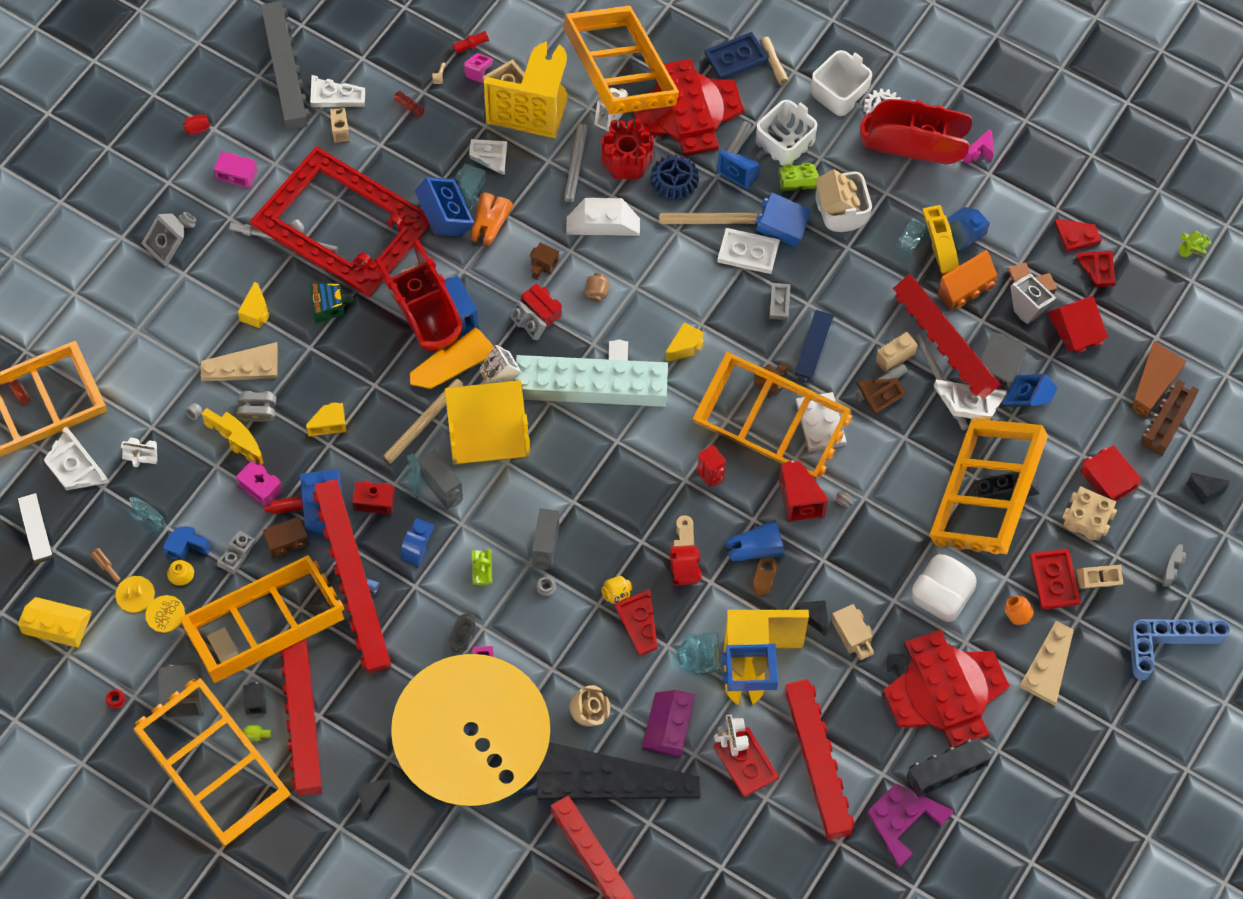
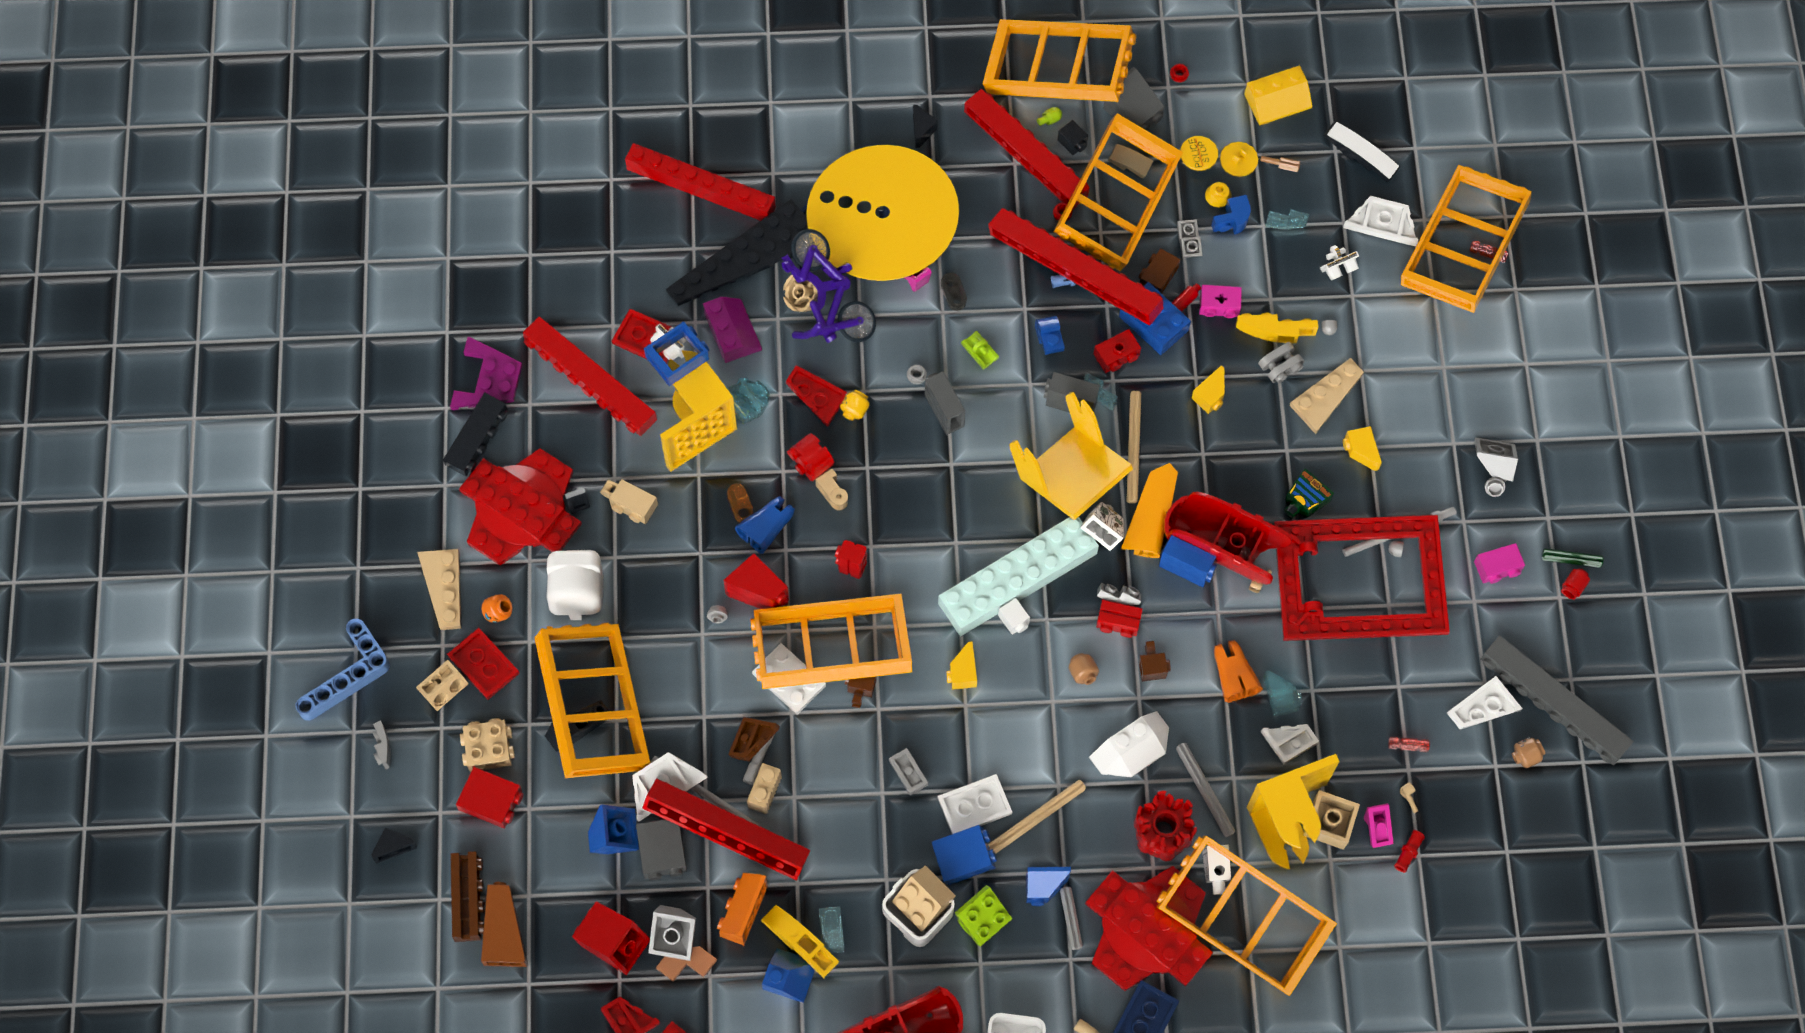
camera: 145 degrees right, 5 degrees up
tan leg [330,108,350,143] -> none
blue brick [415,177,474,237] -> none
dark blue gear [650,154,699,201] -> none
white piece [755,100,817,166] -> none
black slope [794,600,829,636] -> none
dark blue slope [795,310,834,383] -> none
none -> piece [782,229,876,343]
none -> red plate [1053,203,1072,221]
none -> medium nougat head [1512,737,1545,768]
none -> dark green axle [1542,548,1604,568]

